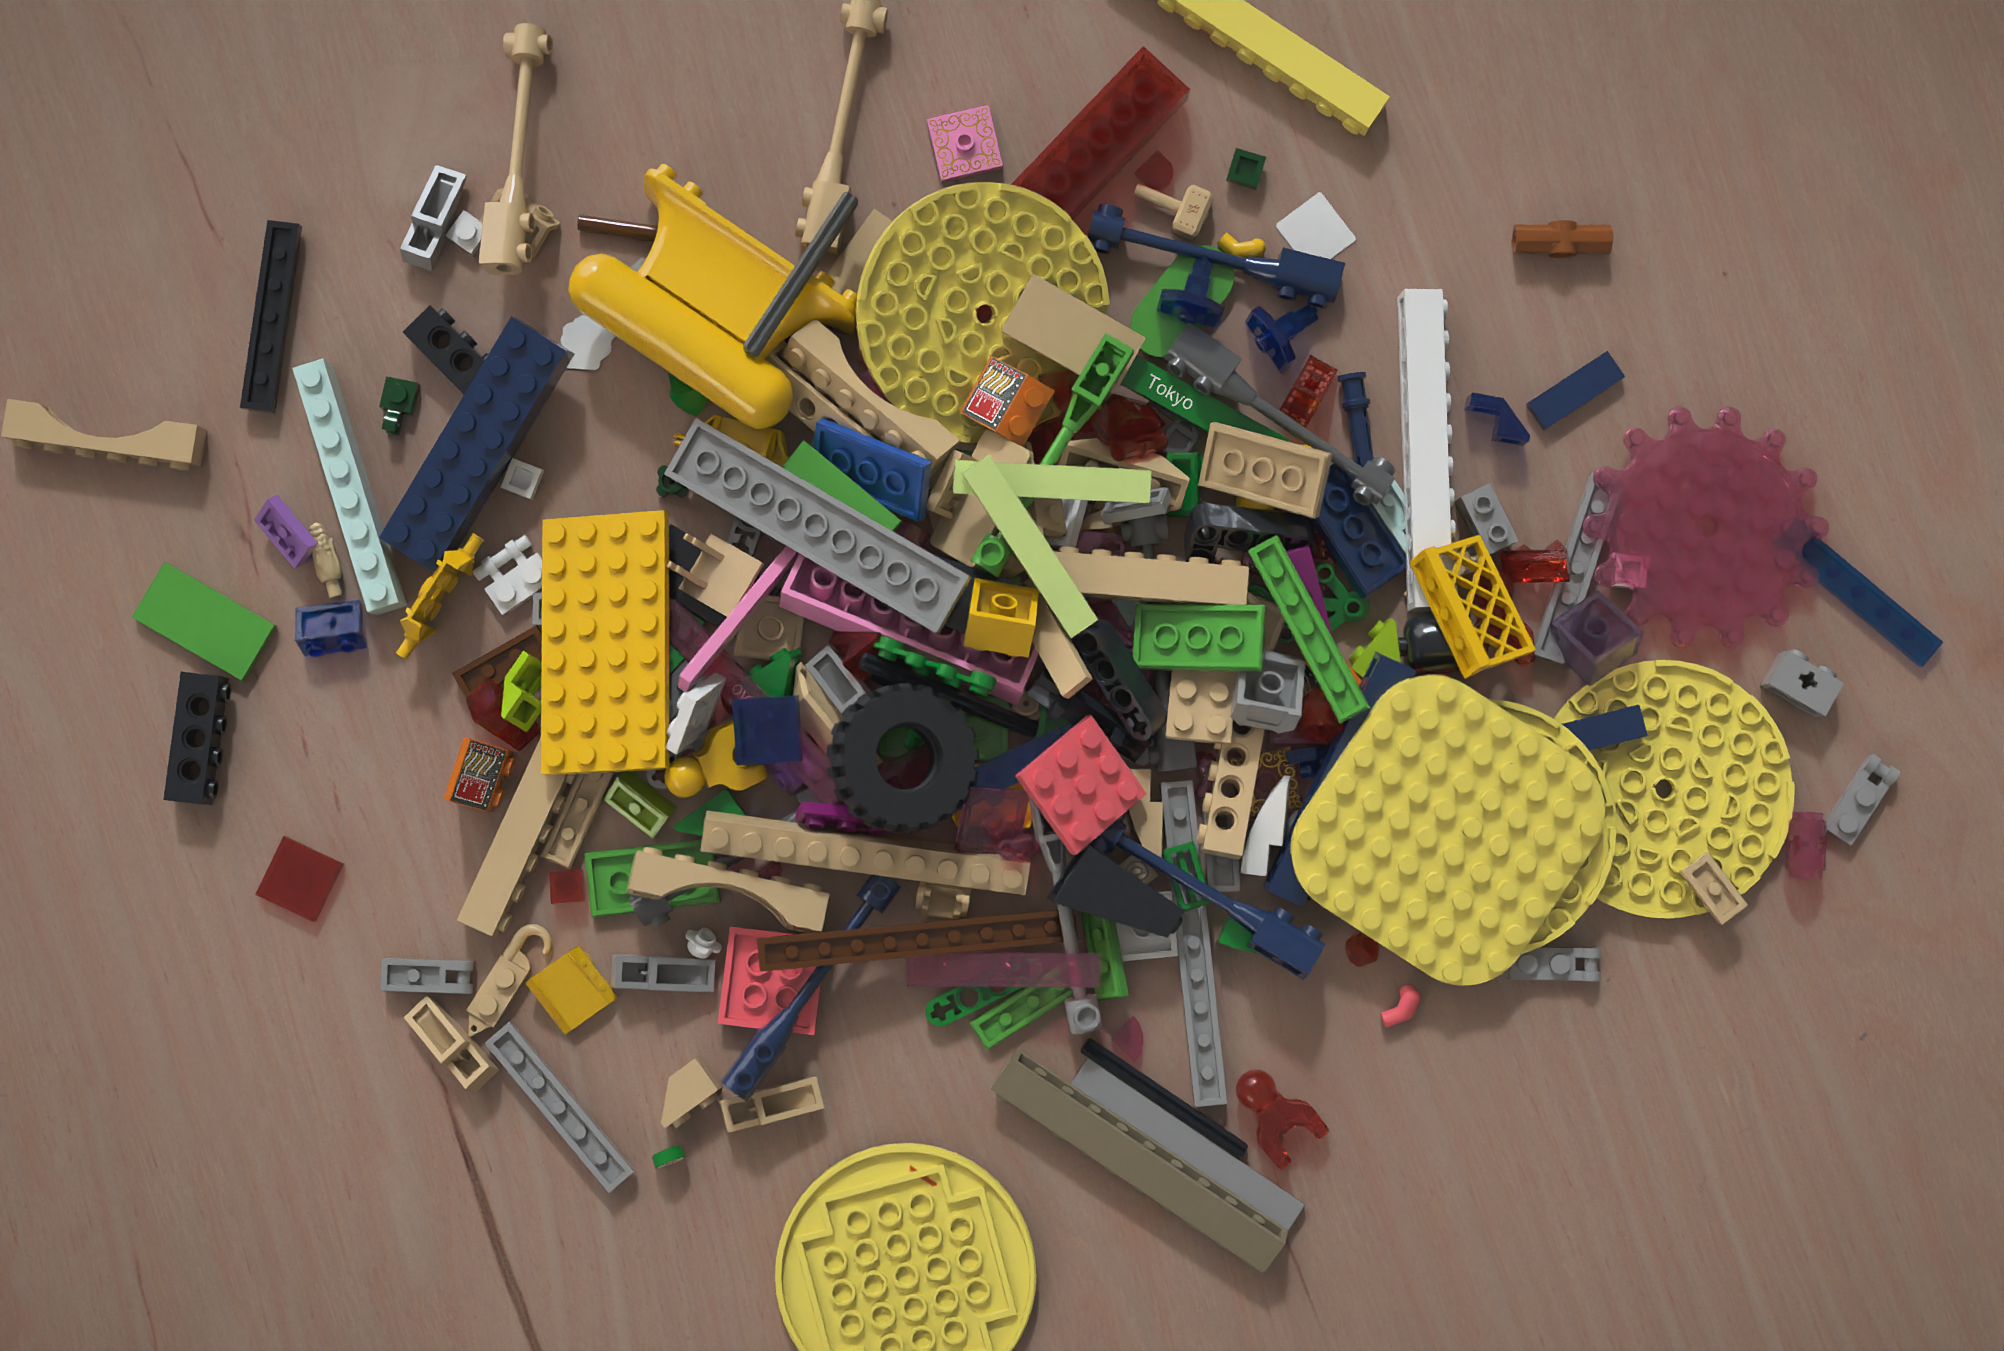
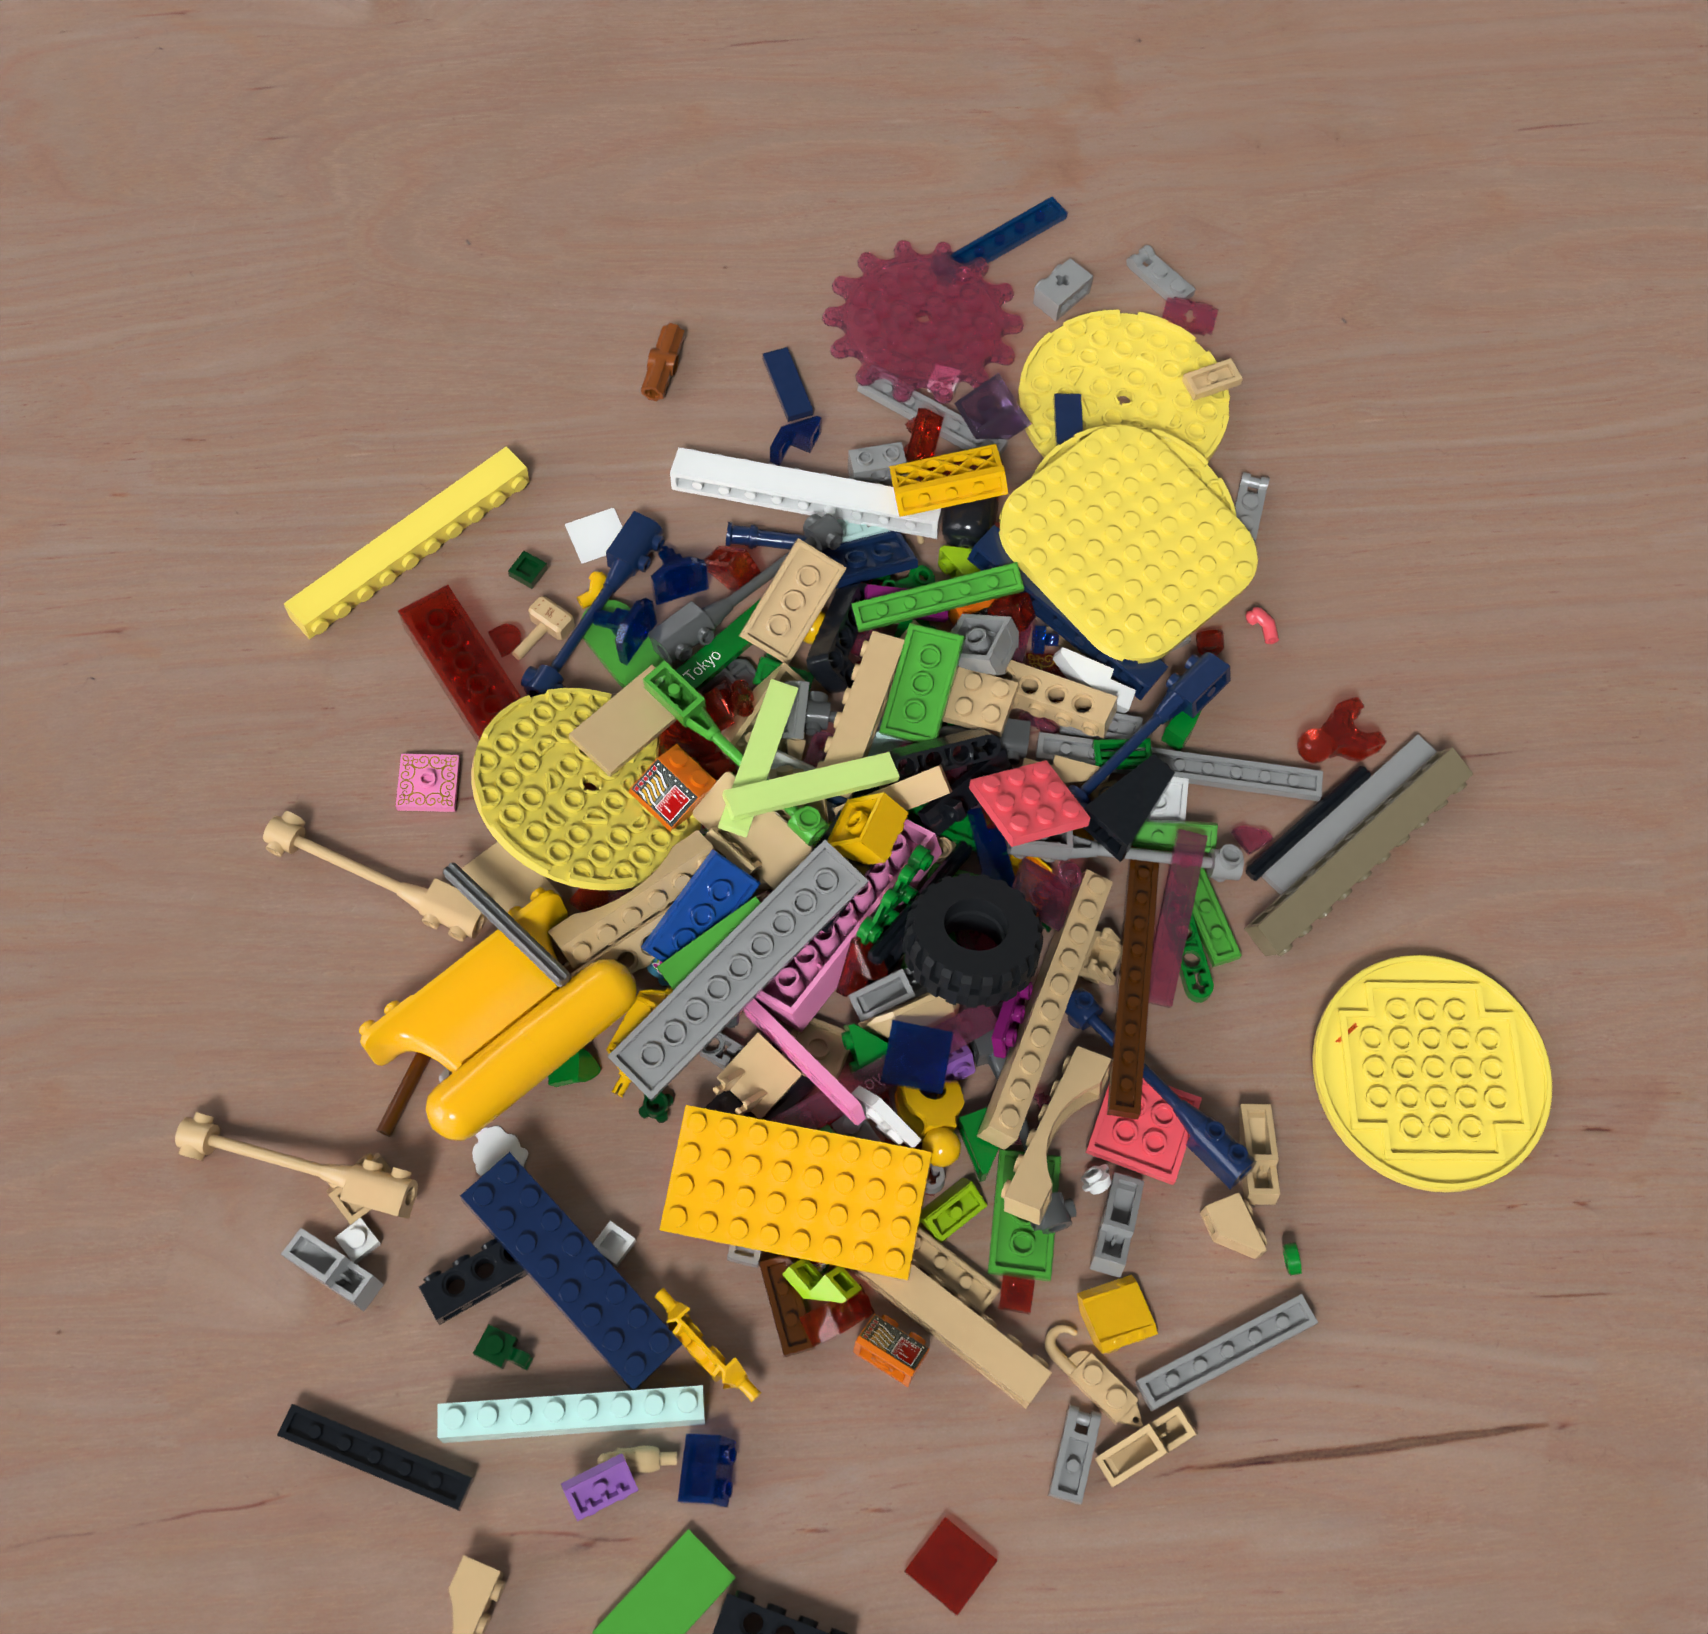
camera: 85 degrees left, 20 degrees down
white plate [472,535,542,616] -> none

